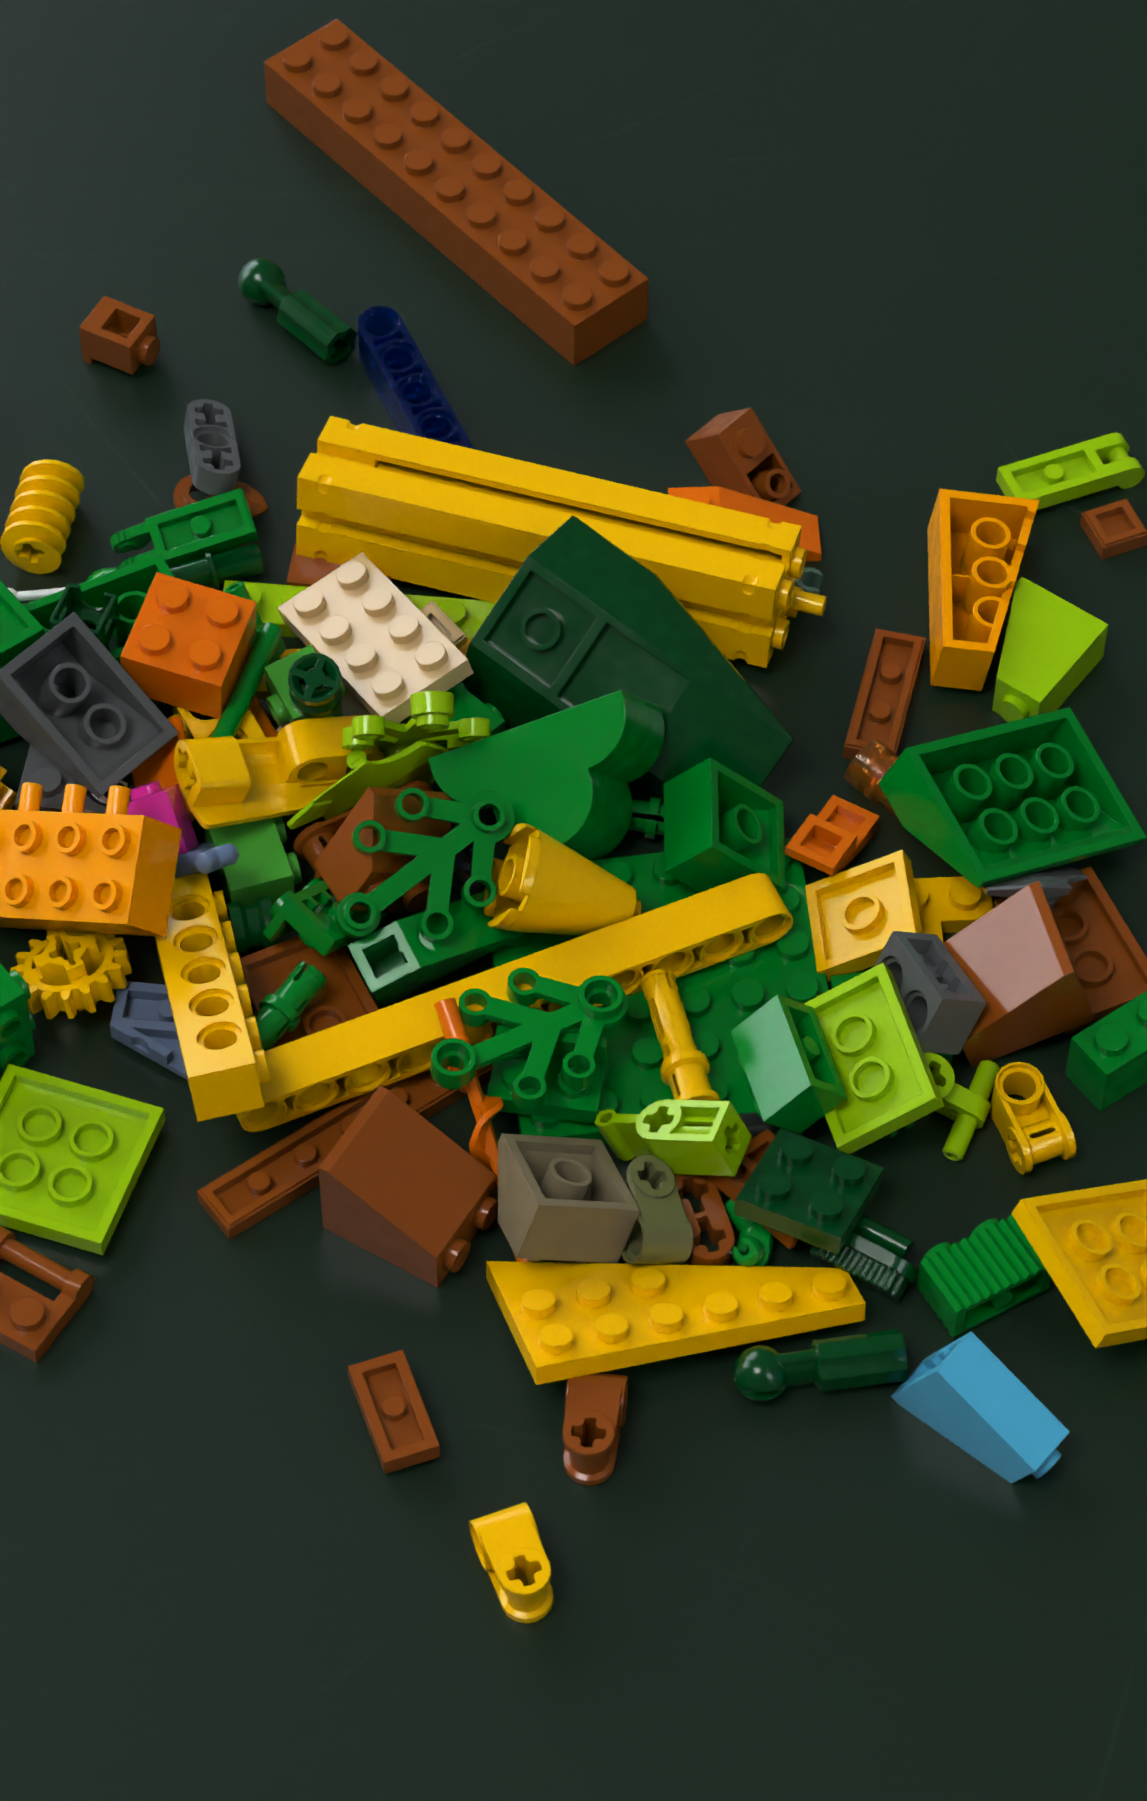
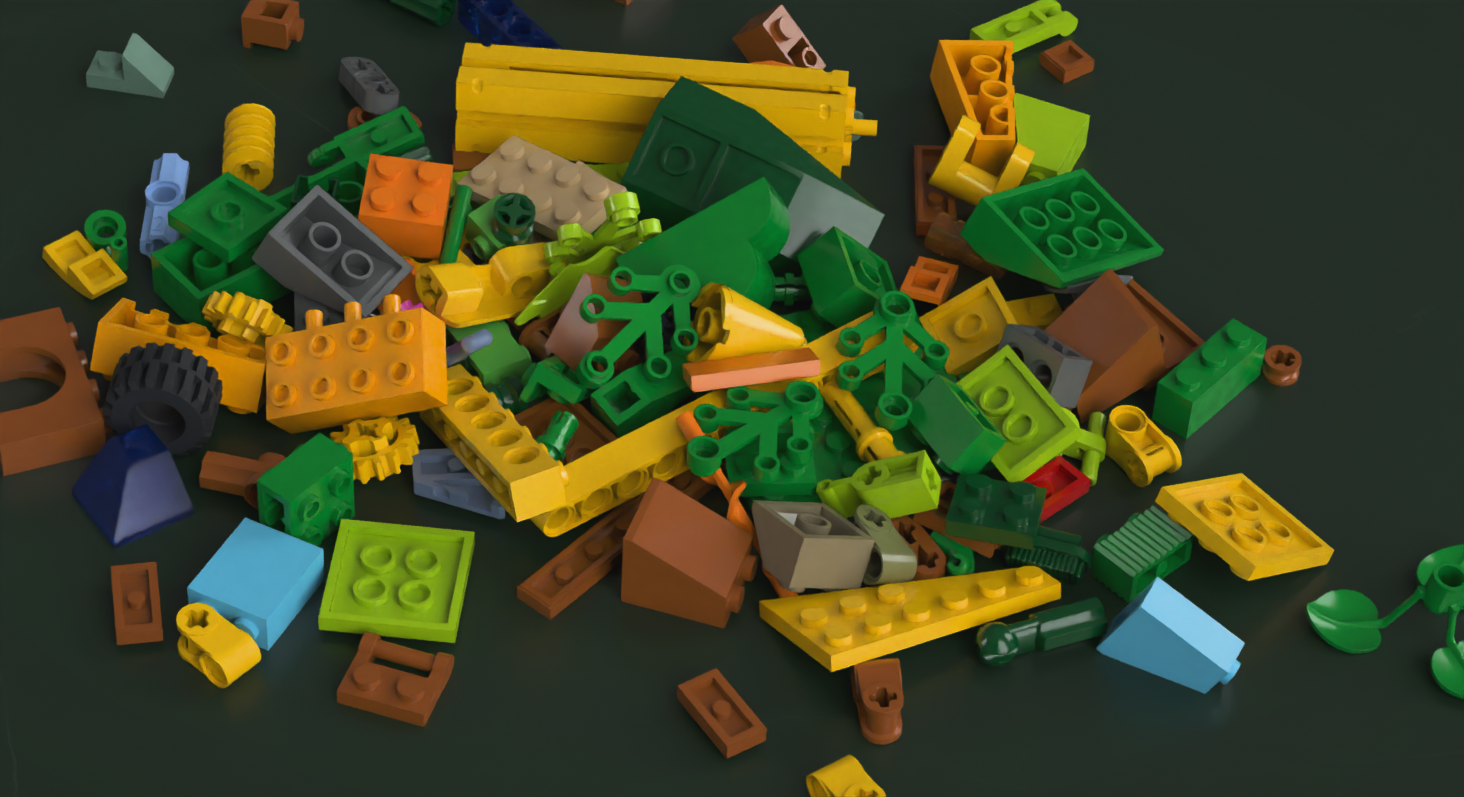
camera: 15 degrees left, 10 degrees down
none -> orange tile [682,347,820,392]
none -> green plant [835,291,949,431]
none -> yellow connector [928,115,1035,207]
none -> red plate [1023,455,1091,523]

